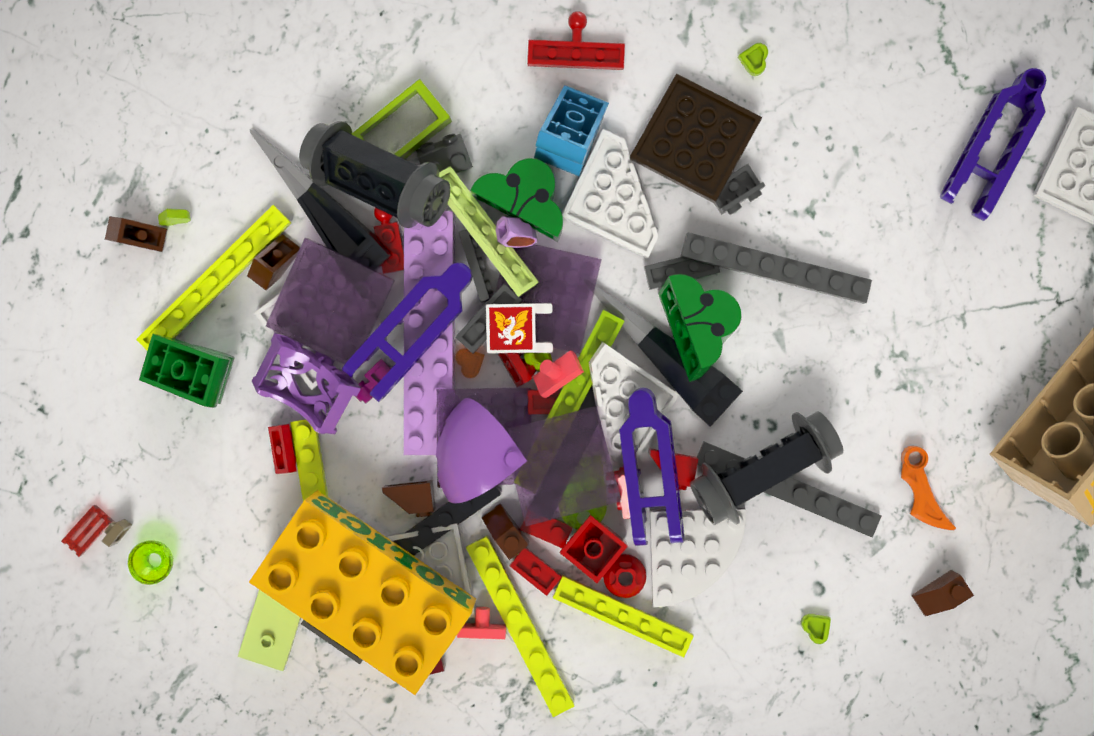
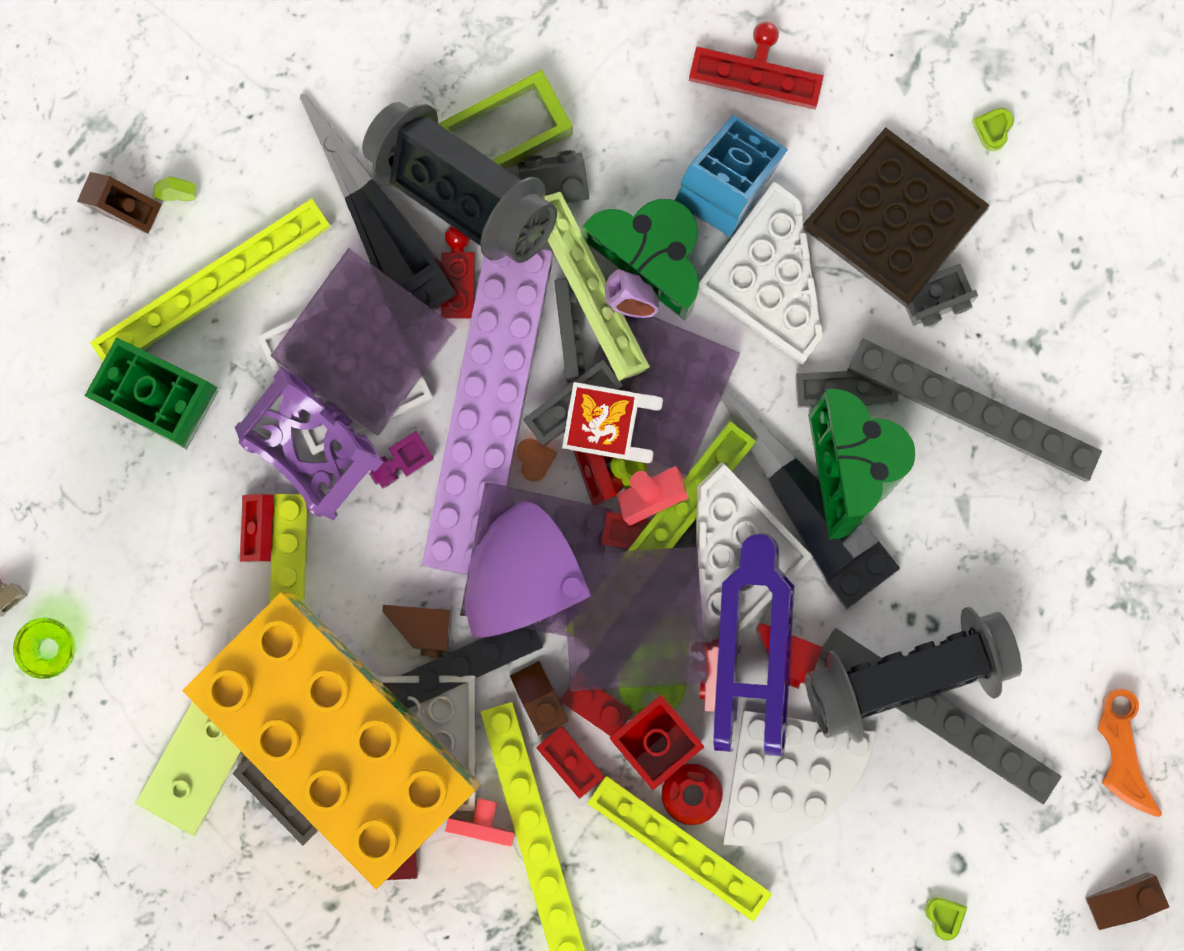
camera: 10 degrees right, 5 degrees down
reddish brown slope [247,234,302,290] -> none
dark purple piece [342,263,473,402] -> none

